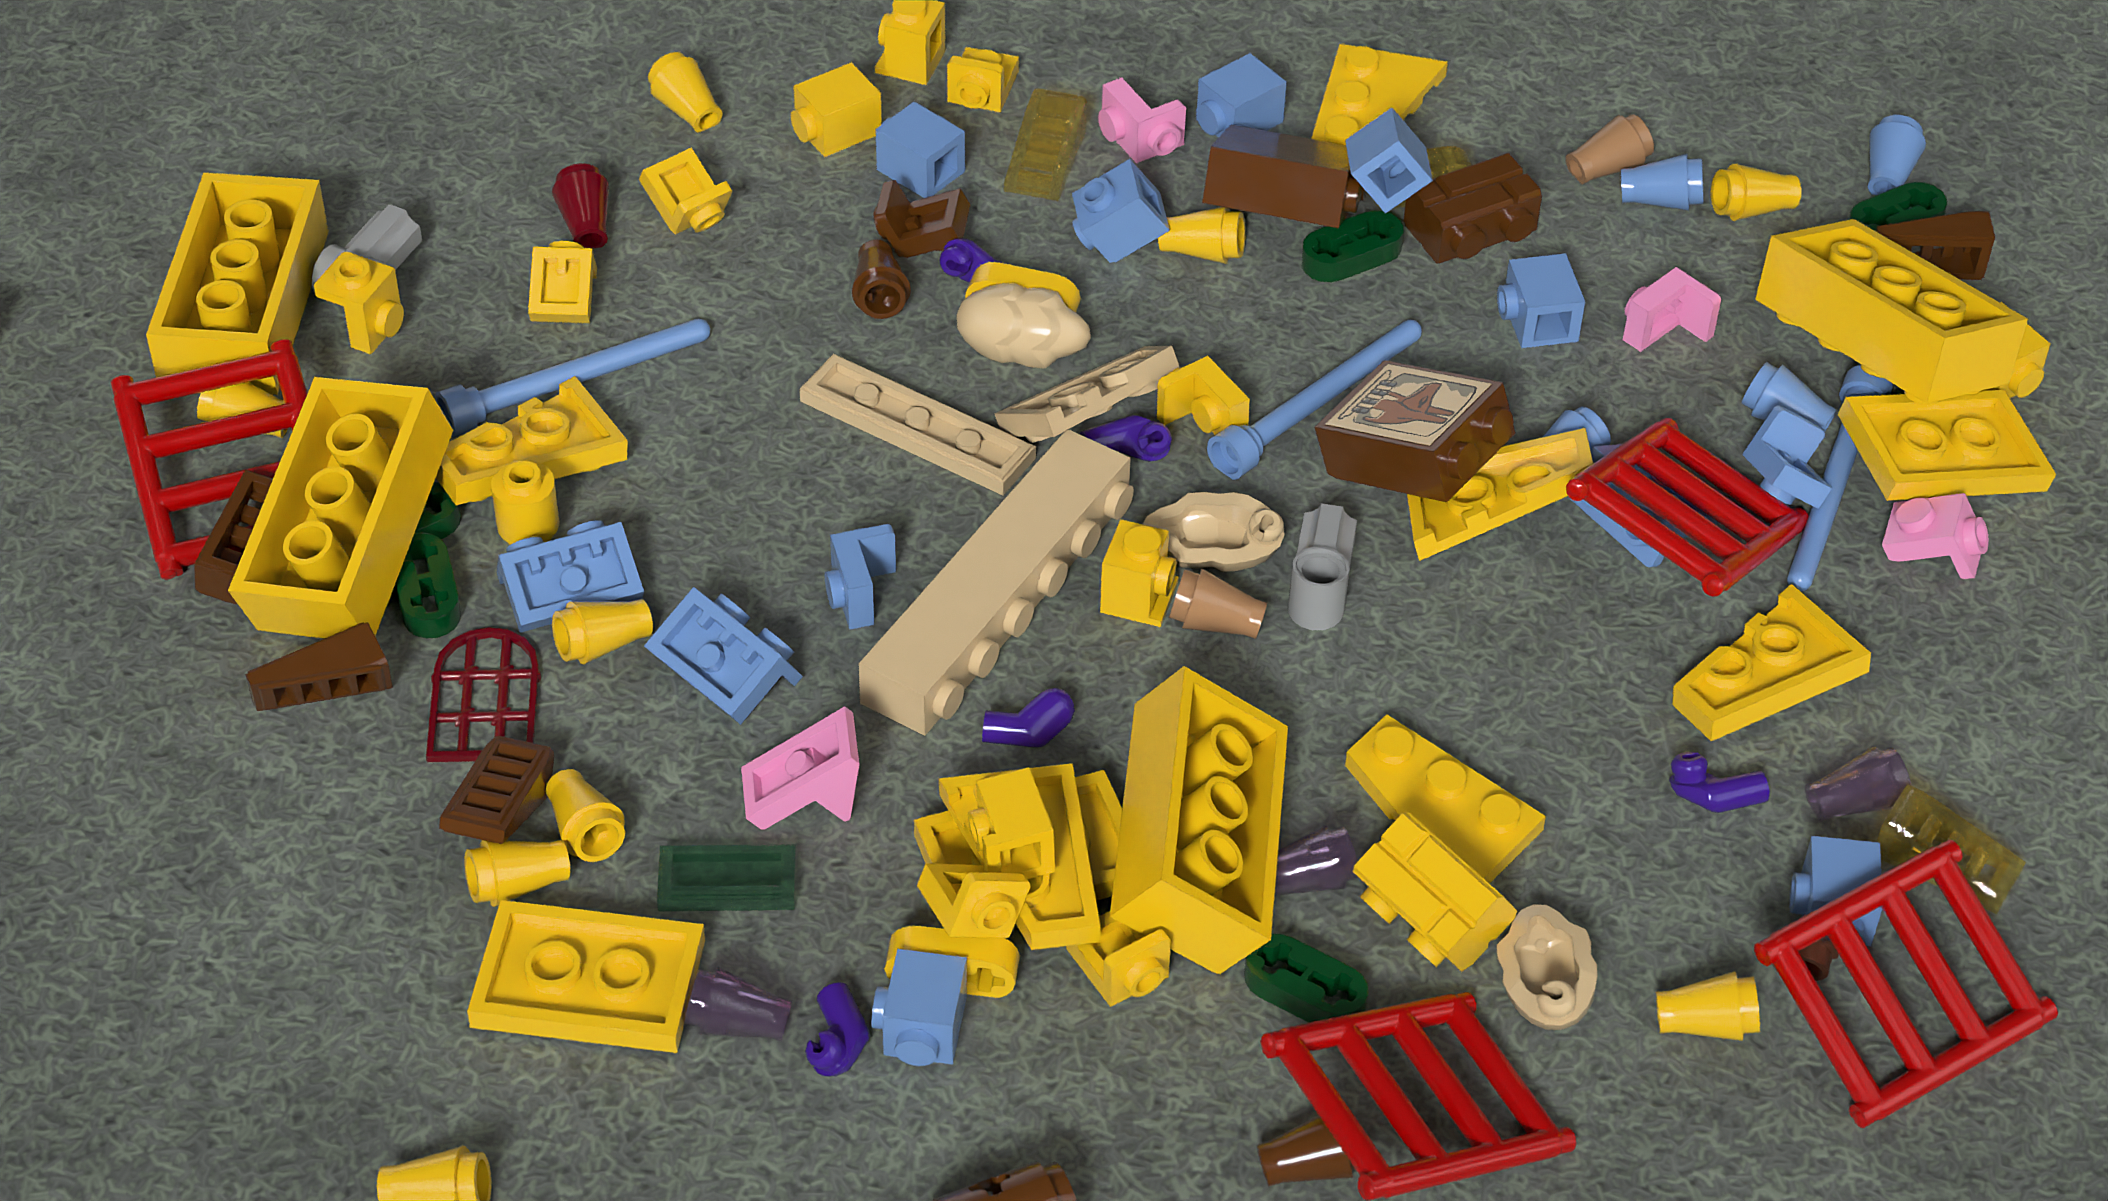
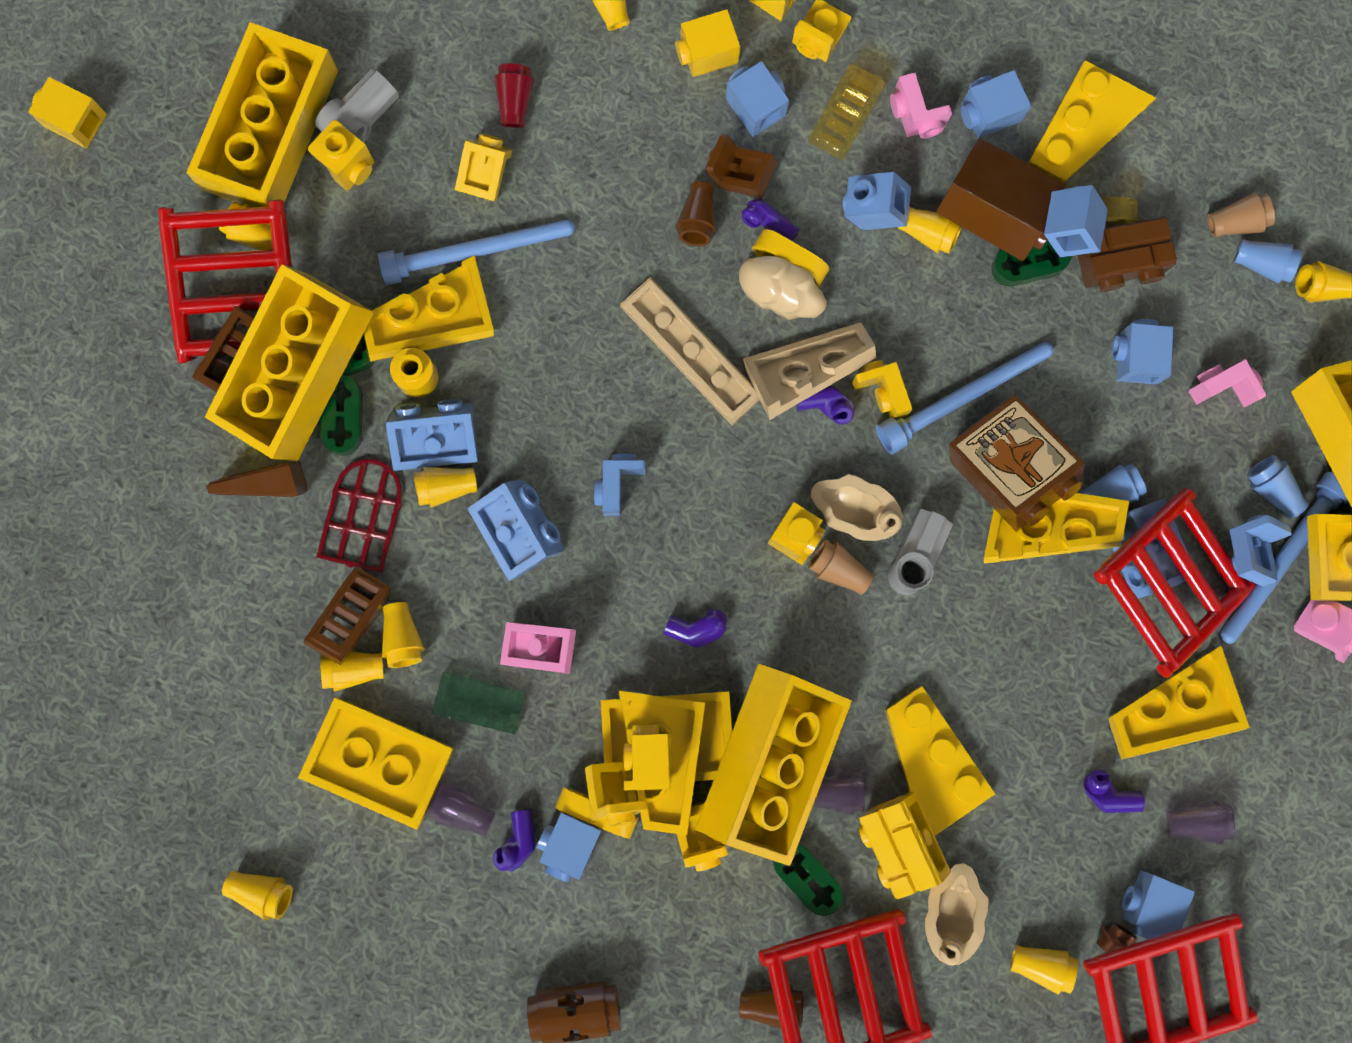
camera: 10 degrees right, 35 degrees up
yellow bracket [639,148,733,234] -> none
tan brick [859,429,1134,736] -> none
clear yellow slope [1877,784,2026,914] -> none

